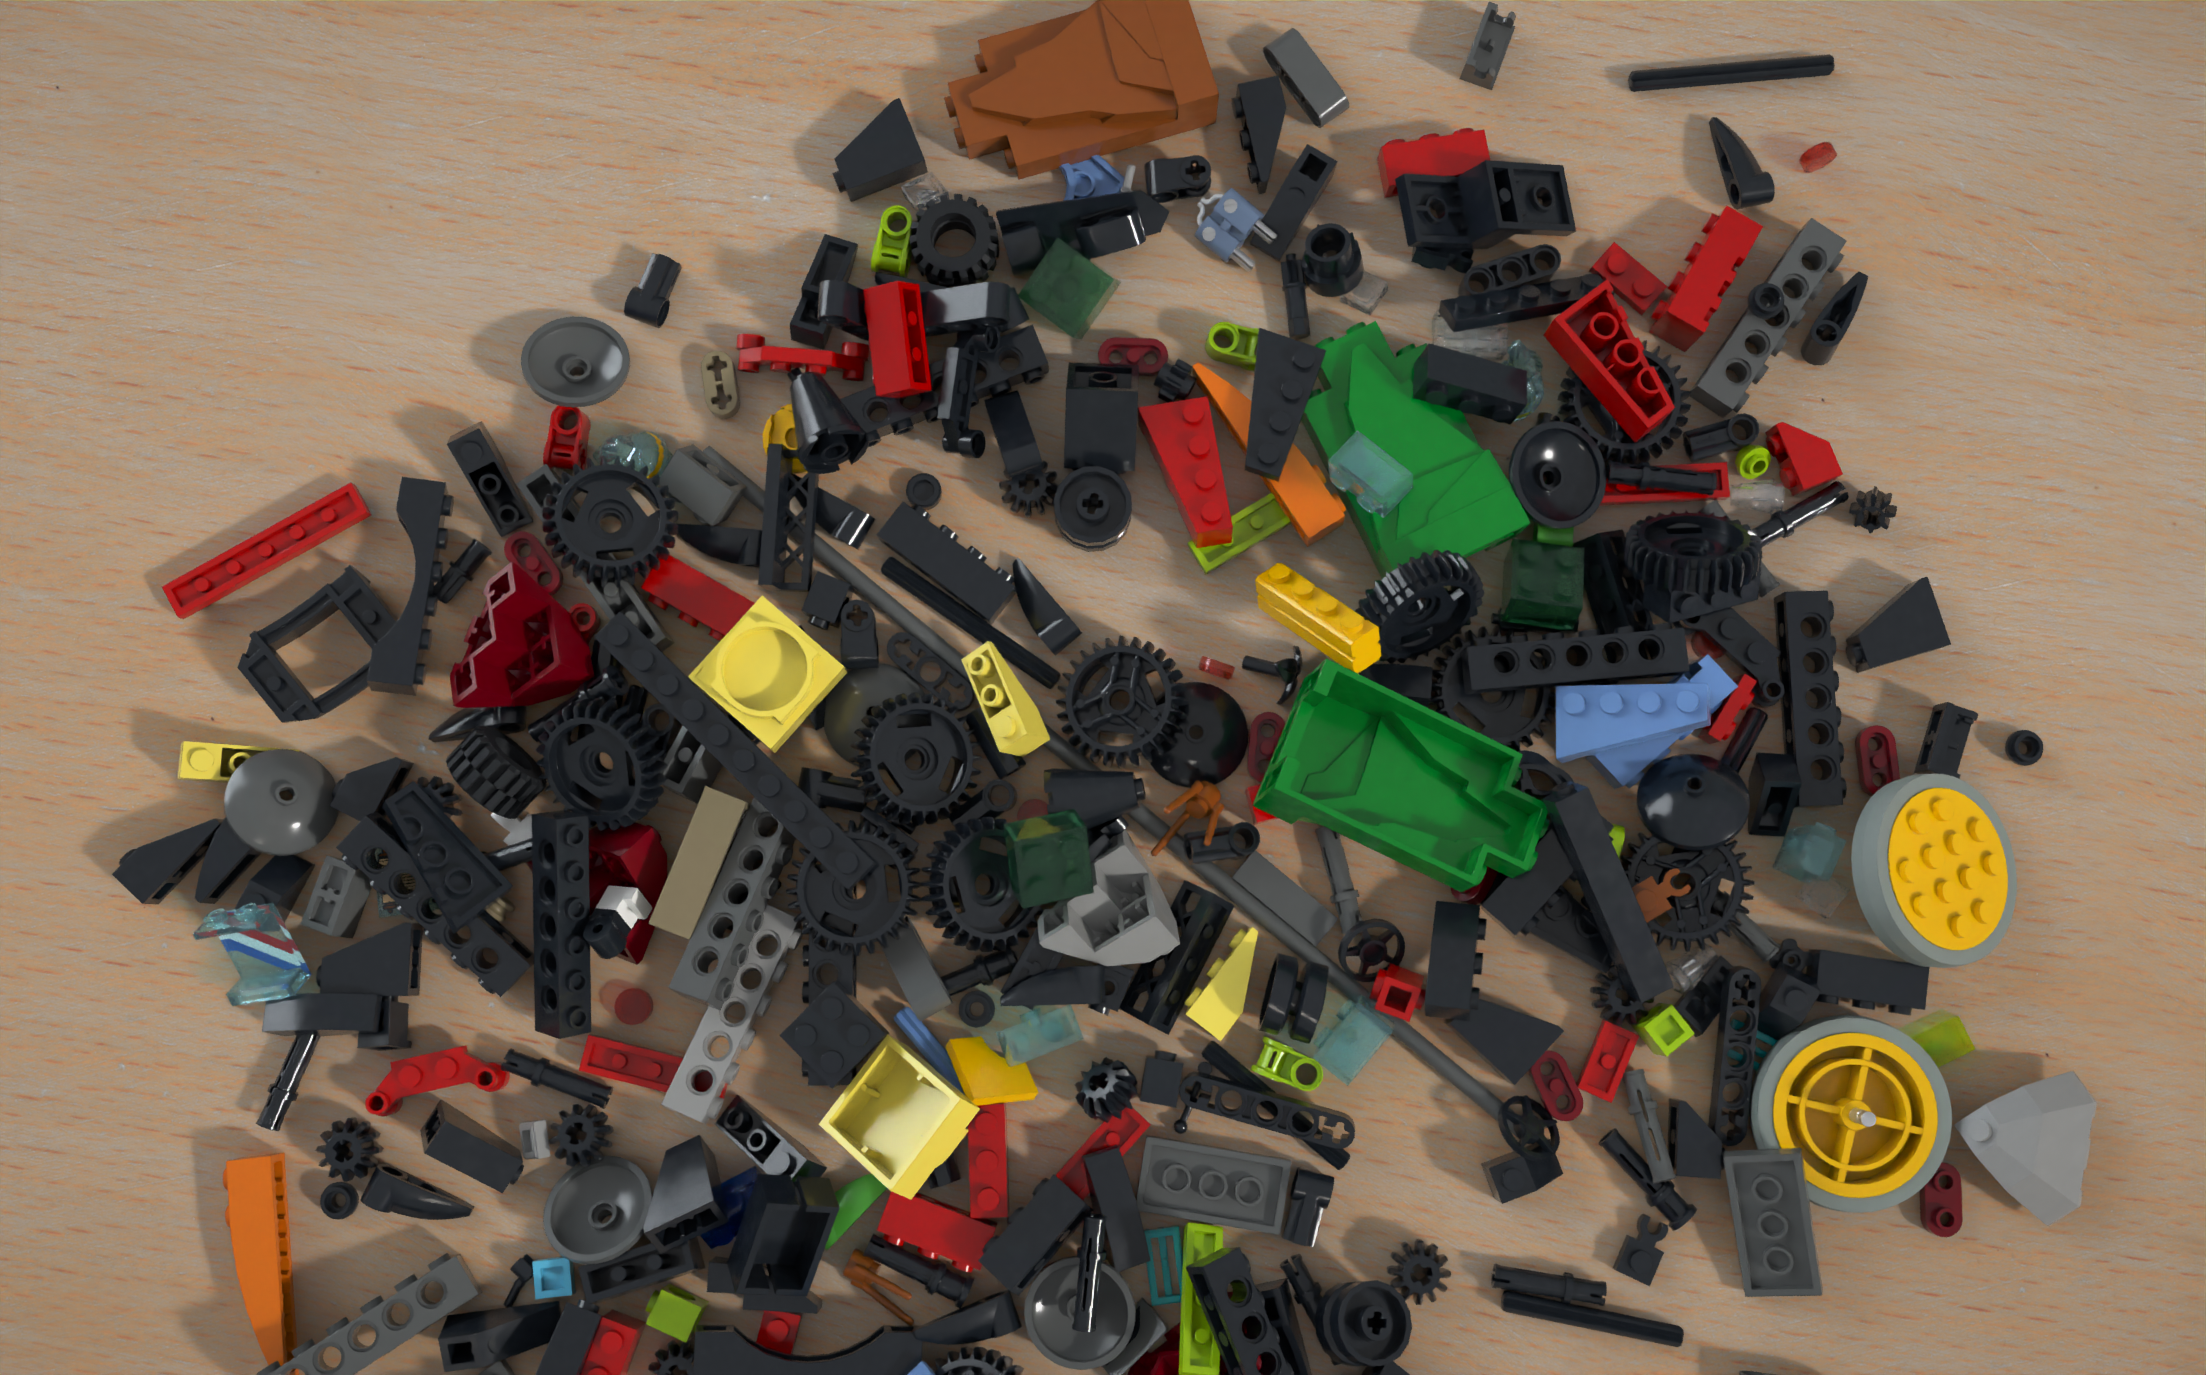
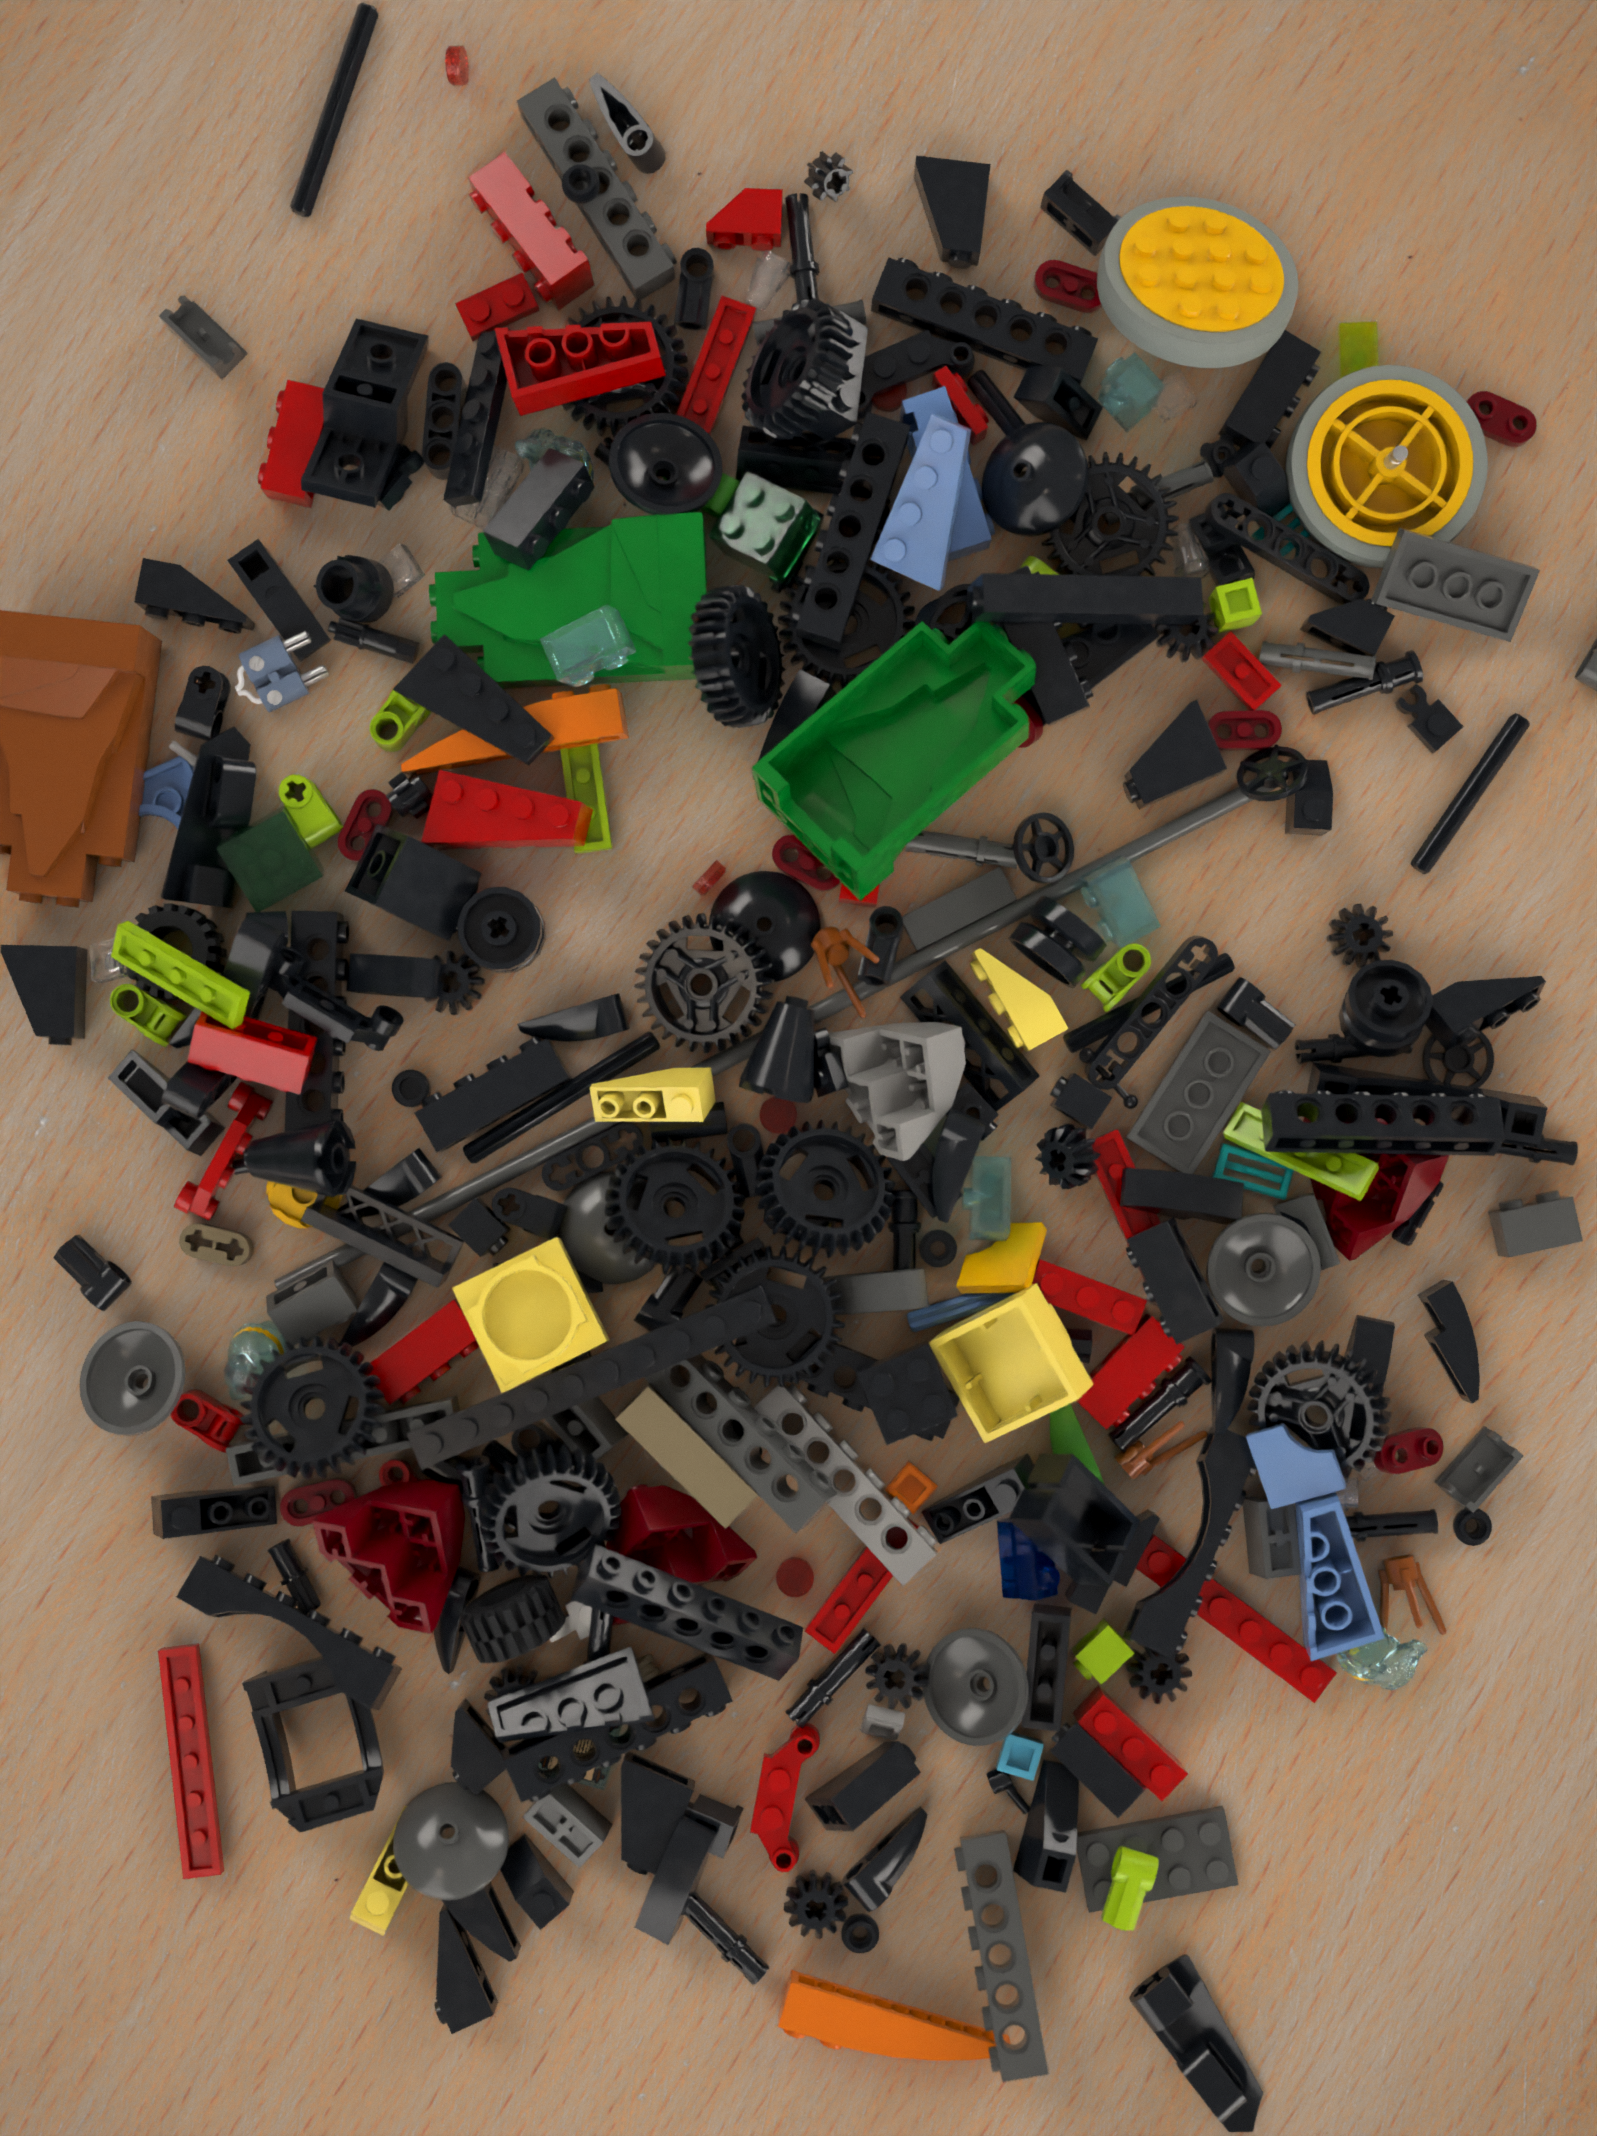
camera: 65 degrees left, 5 degrees up
clear light blue panel [193,902,312,1006] -> none
leg [583,885,652,959] -> none
black slope [643,1135,729,1254] -> none
clear green brick [1003,809,1094,909] -> none
black pin [1072,1213,1107,1332] -> none
black plant [1242,646,1302,705] -> none
yellow brick [1255,563,1381,673] -> none
dark grey beam [1263,28,1349,128] -> none
red brick [1369,963,1426,1022] -> none
black brick [1424,901,1487,1021] -> none
black pin [1491,1264,1607,1306] -> none
black pin [1606,460,1717,496] -> none
dark orange plate [1632,868,1691,923] -> none
black piece [1709,117,1775,210] -> none
lime plate [1735,445,1771,479] -> none
light grey brick [1954,1071,2097,1226] -> none
black plate [2005,730,2043,766] -> none
none -> lime plate [111,921,250,1029]
none -> lime piece [279,774,343,849]
none -> orange tile [884,1460,938,1515]

